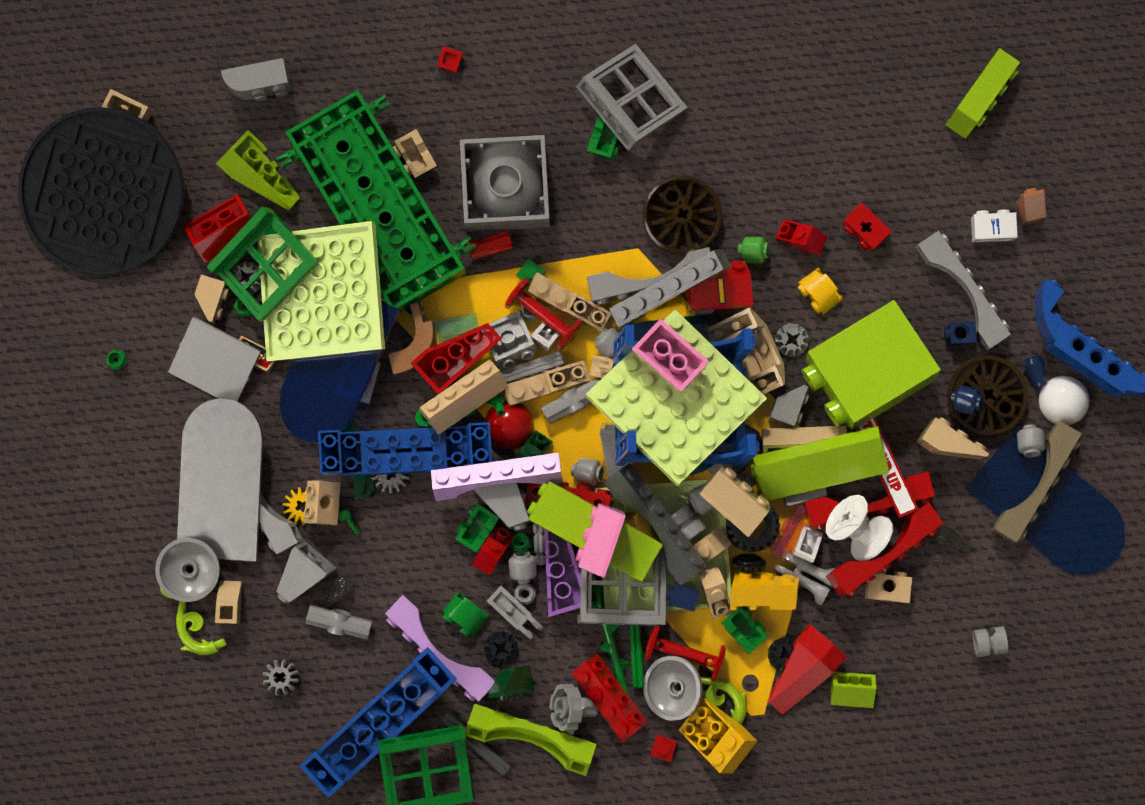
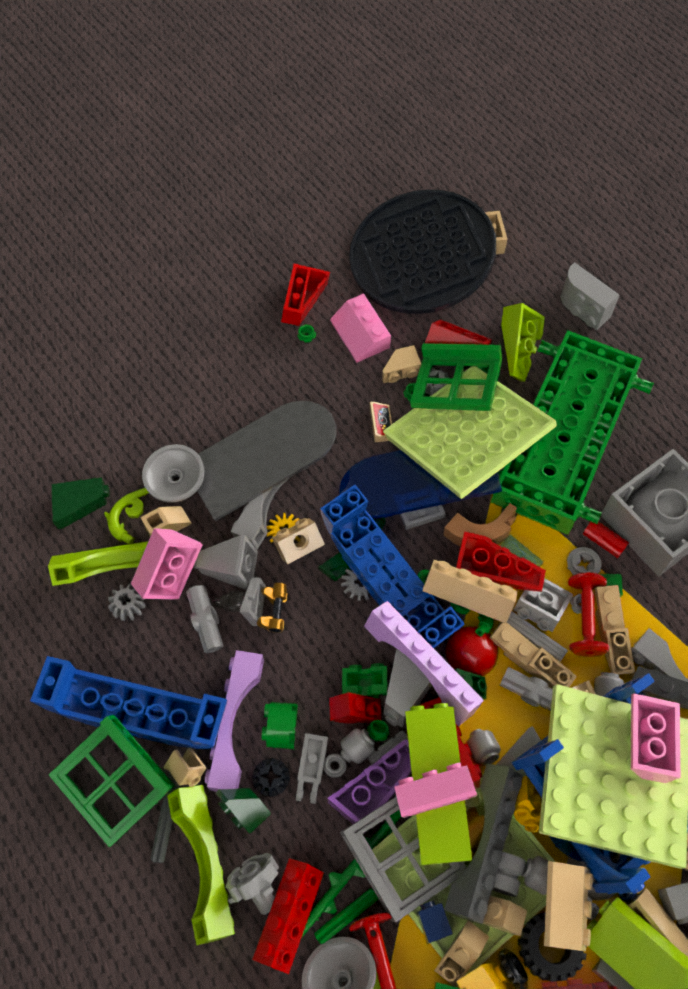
camera: 55 degrees right, 20 degrees down
light grey piece [168,317,261,401] -> none
green hand [338,509,361,536] -> none
tan cylinder [393,129,437,178] -> none
white slope [531,322,568,352] -> none
none -> lime arch [48,541,148,586]
none -> dark green slope [51,477,110,530]
none -> bright pink slope [131,528,202,599]
none -> tan window [163,748,206,787]
none -> light grey wing [240,578,266,626]
none -> pearl gold piece [257,583,288,633]
none -> red wedge [281,263,330,326]
none -> bright pink slope [330,294,391,363]
none -> yellow cylinder [513,776,542,832]
none -> light grey gear [567,547,601,575]

